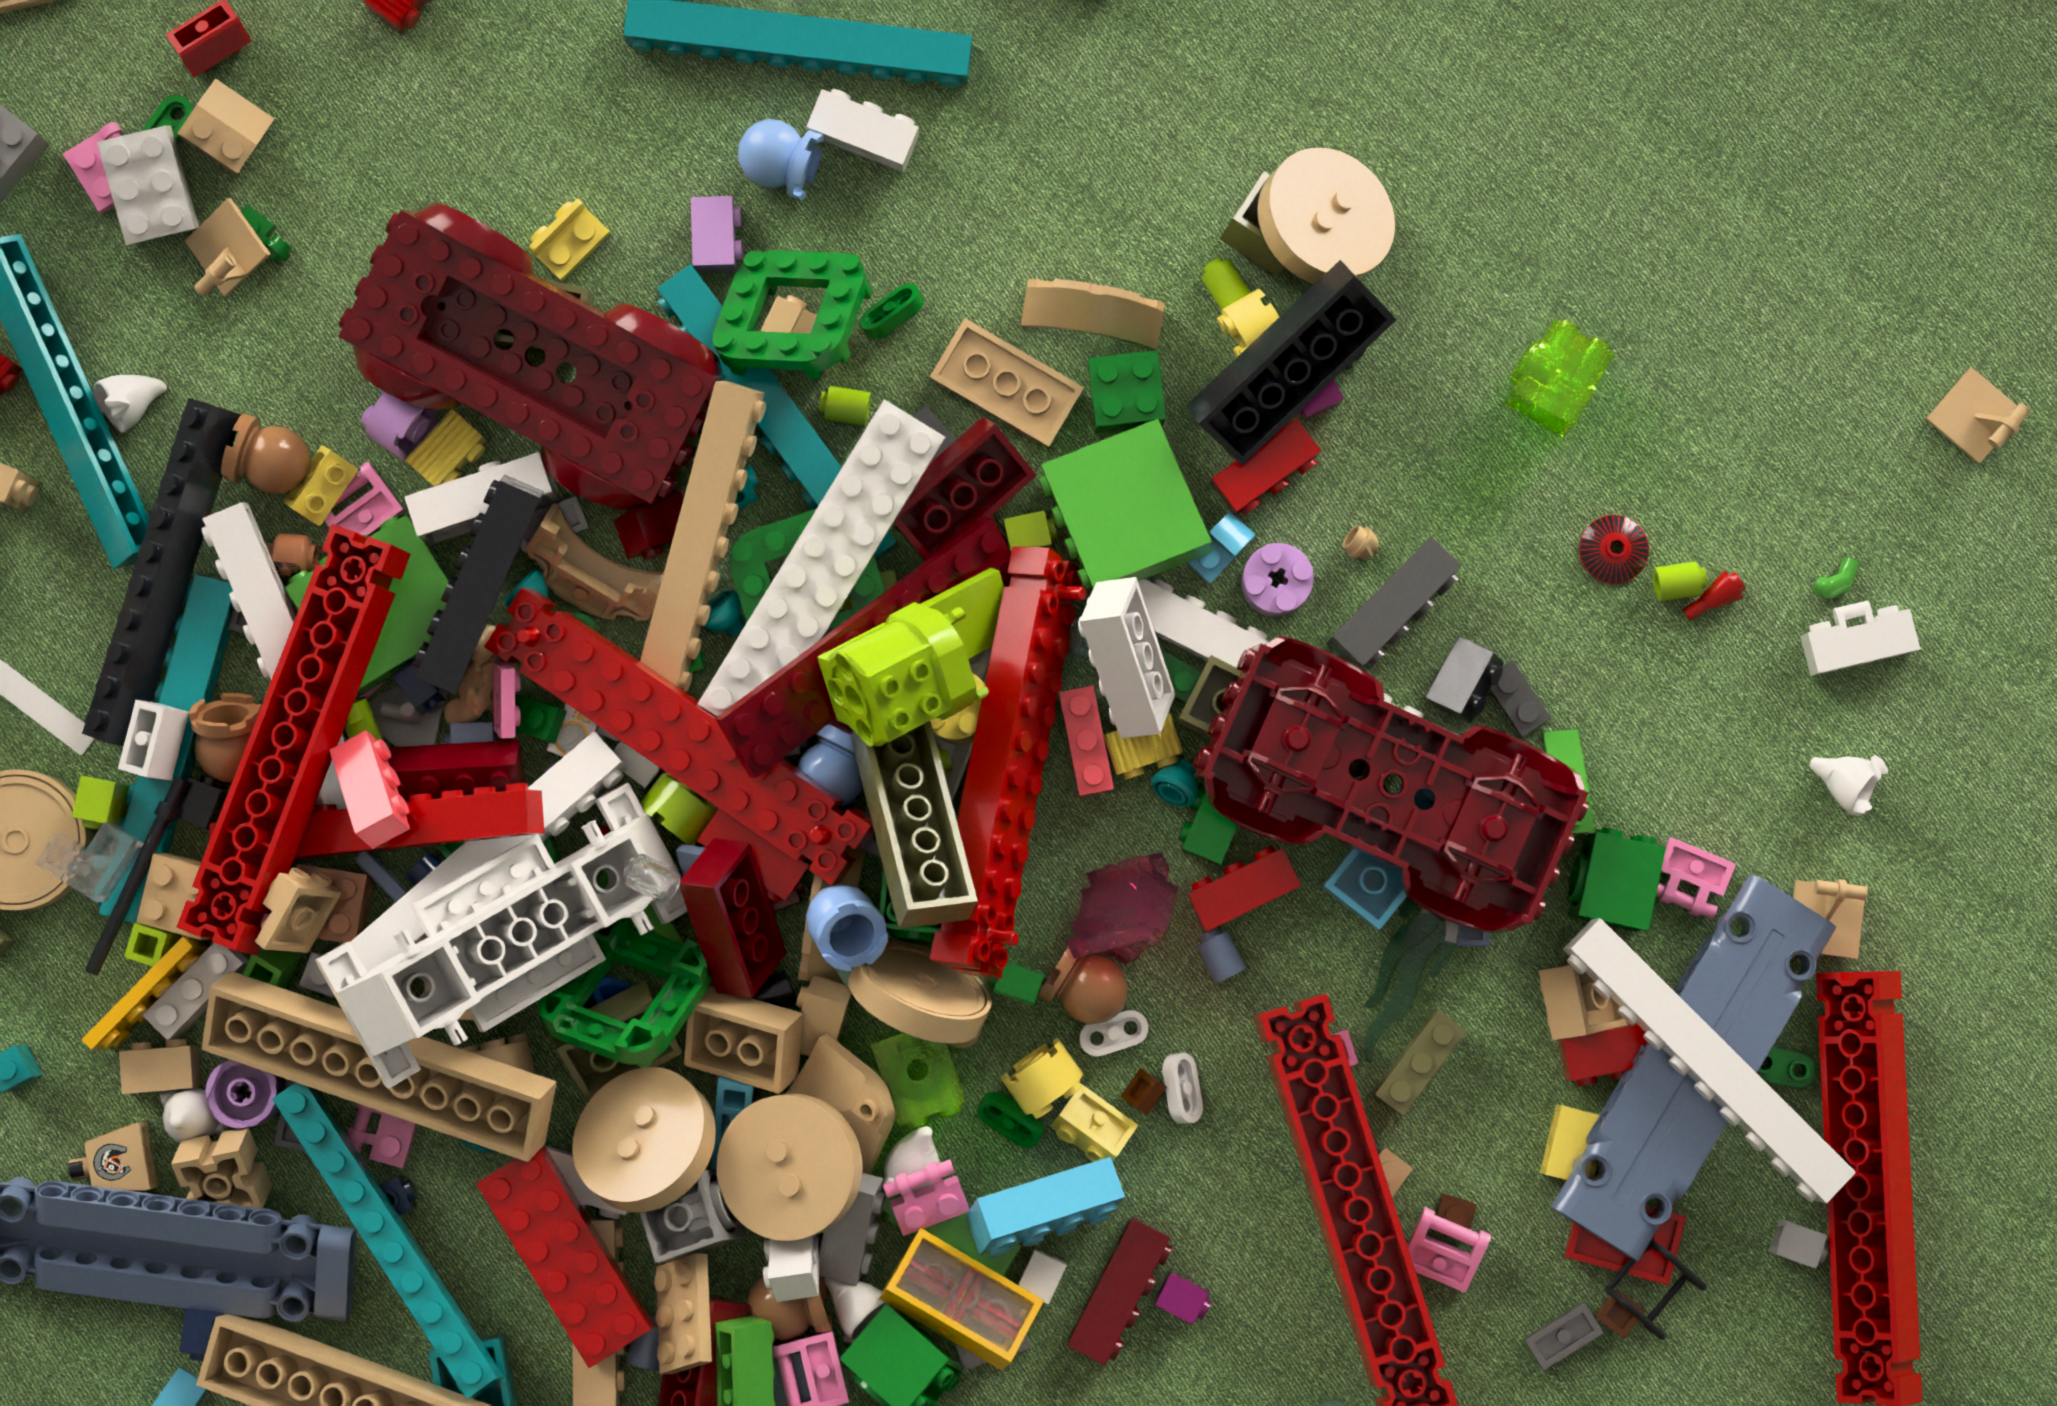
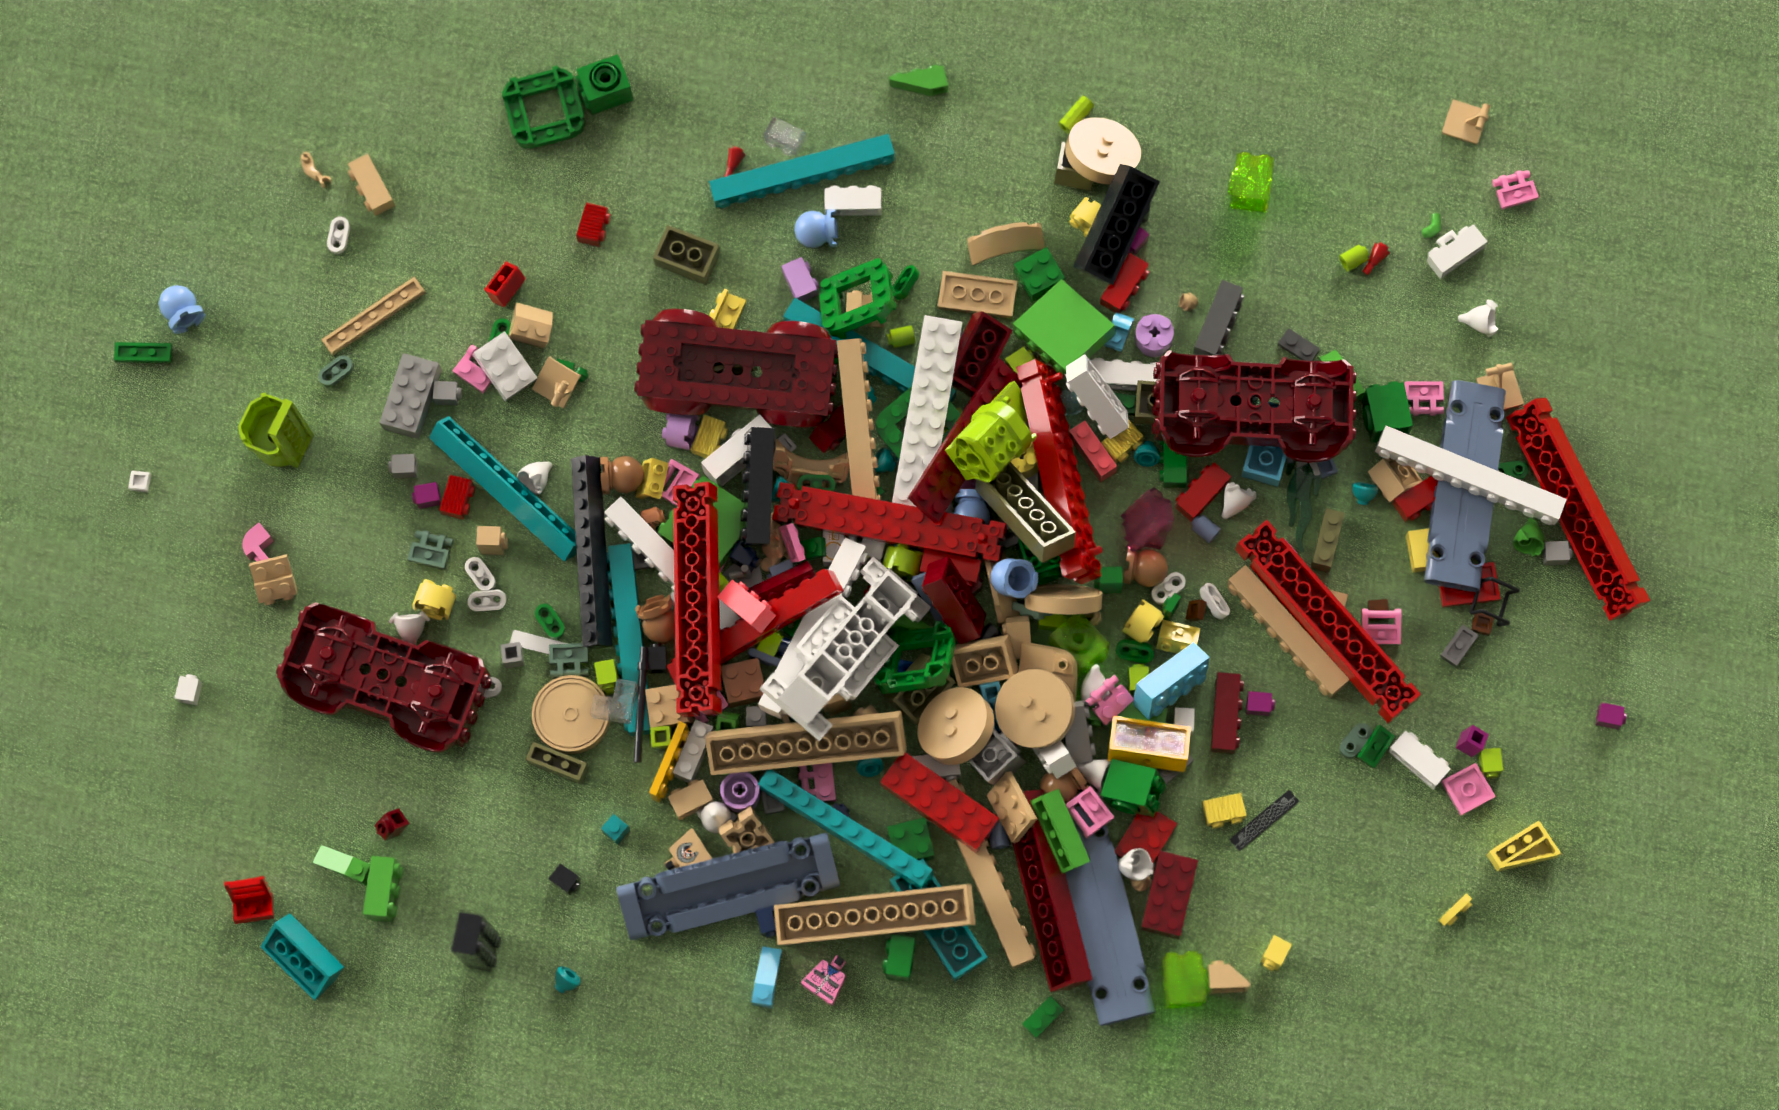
camera: 15 degrees left, 10 degrees down
white brick [118,700,189,780] -> none
tan plate [255,868,342,953] -> none
clear brick [623,854,680,901] -> none
lime brick [1200,257,1251,309] -> none
brick [1426,636,1504,724] -> none
dish [1579,515,1649,584] -> none
none -> light grey brick [433,381,462,405]
none -> green plate [535,604,565,639]
none -> sand green plate [549,643,589,678]
none -> olive brick [653,225,721,285]
none -> lime brick [756,631,784,658]
none -> green plate [797,474,835,491]
none -> green brick [887,817,935,861]
none -> lime axle [1058,96,1094,134]
none -> lime brick [1128,664,1149,694]
none -> green plate [1162,593,1181,621]
none -> white hat [1221,482,1256,519]
none -> tan brick [1227,565,1350,698]
none -> teal brick [1352,482,1379,505]
none -> bright pink plate [1492,170,1539,210]
none -> bright green hat [1513,518,1545,557]

